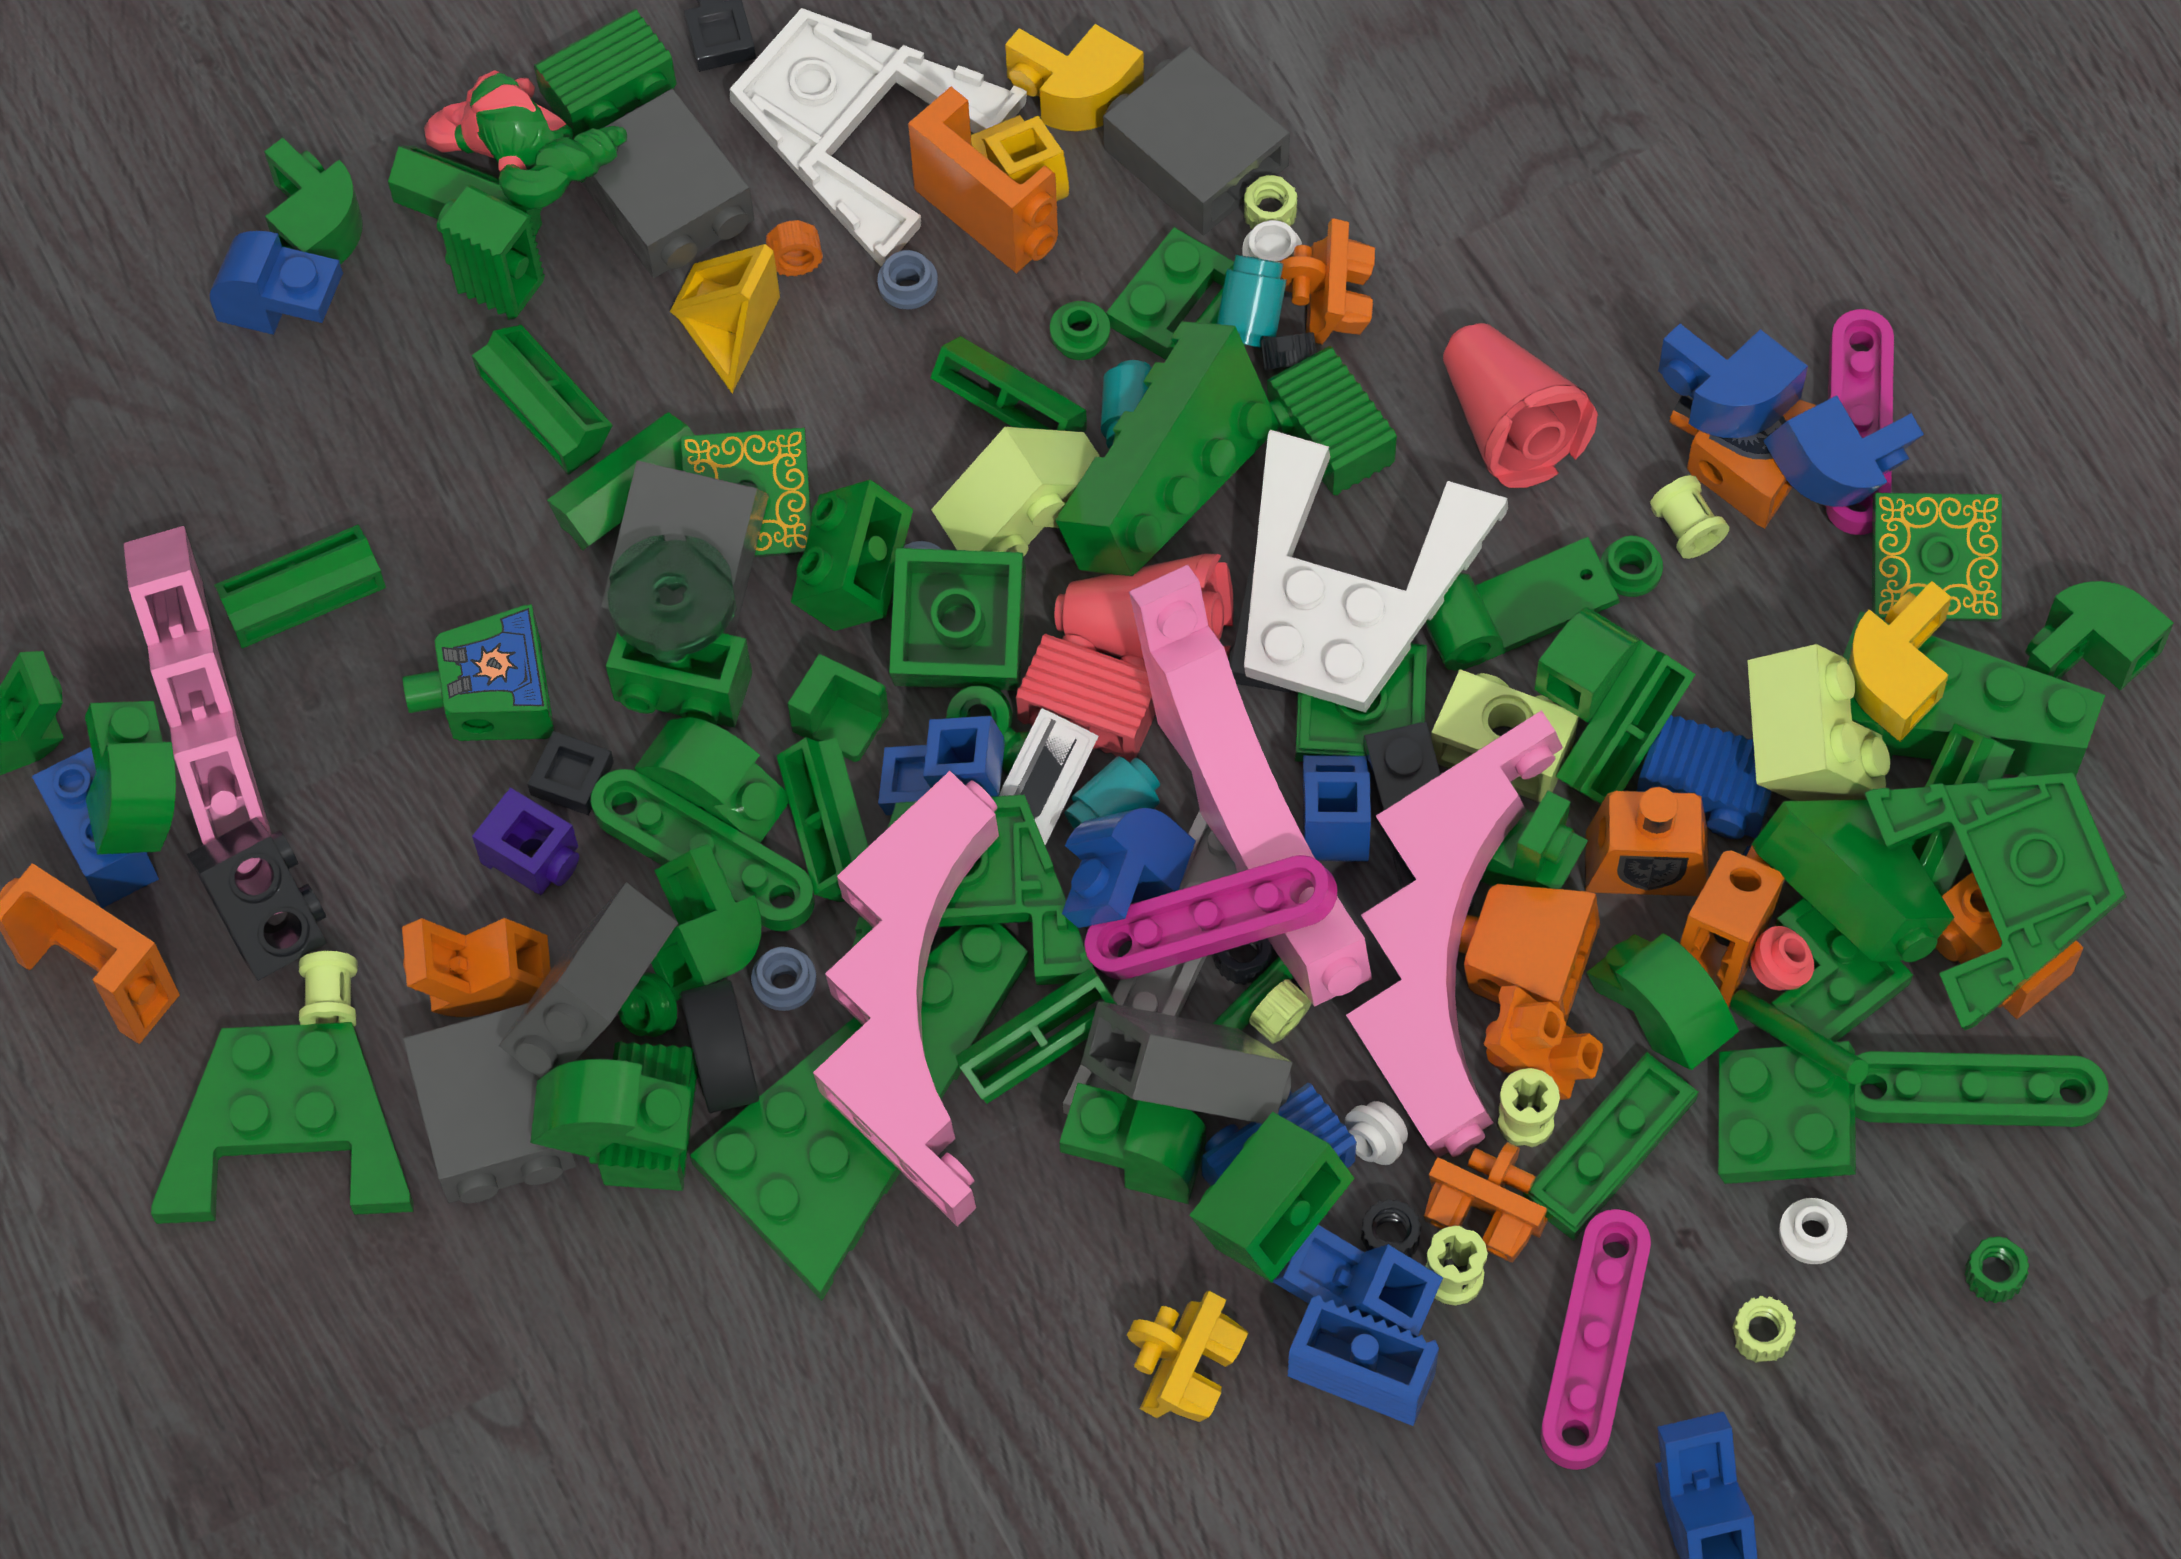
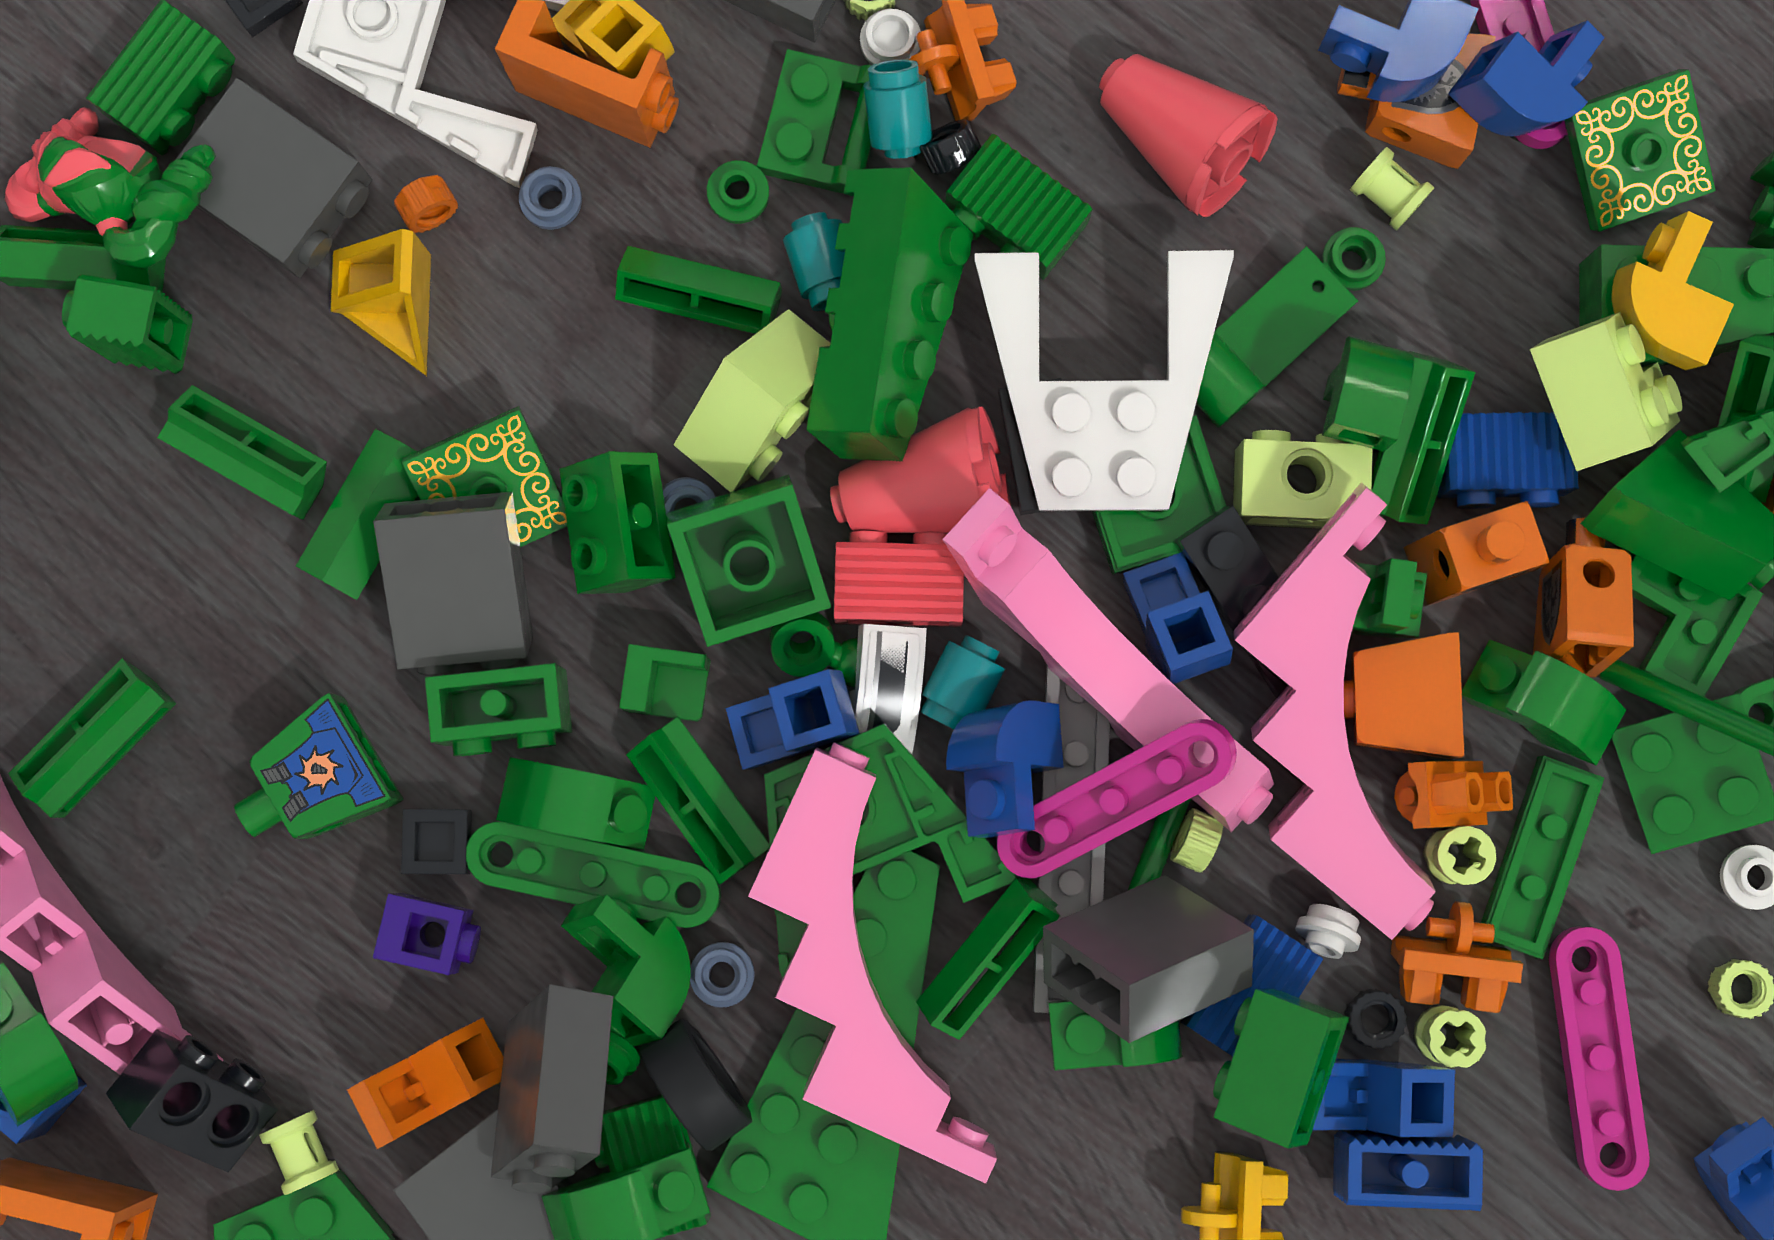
camera: 20 degrees left, 20 degrees up
clear green plate [607,535,737,663] -> none
coral plate [1750,926,1814,991] -> none

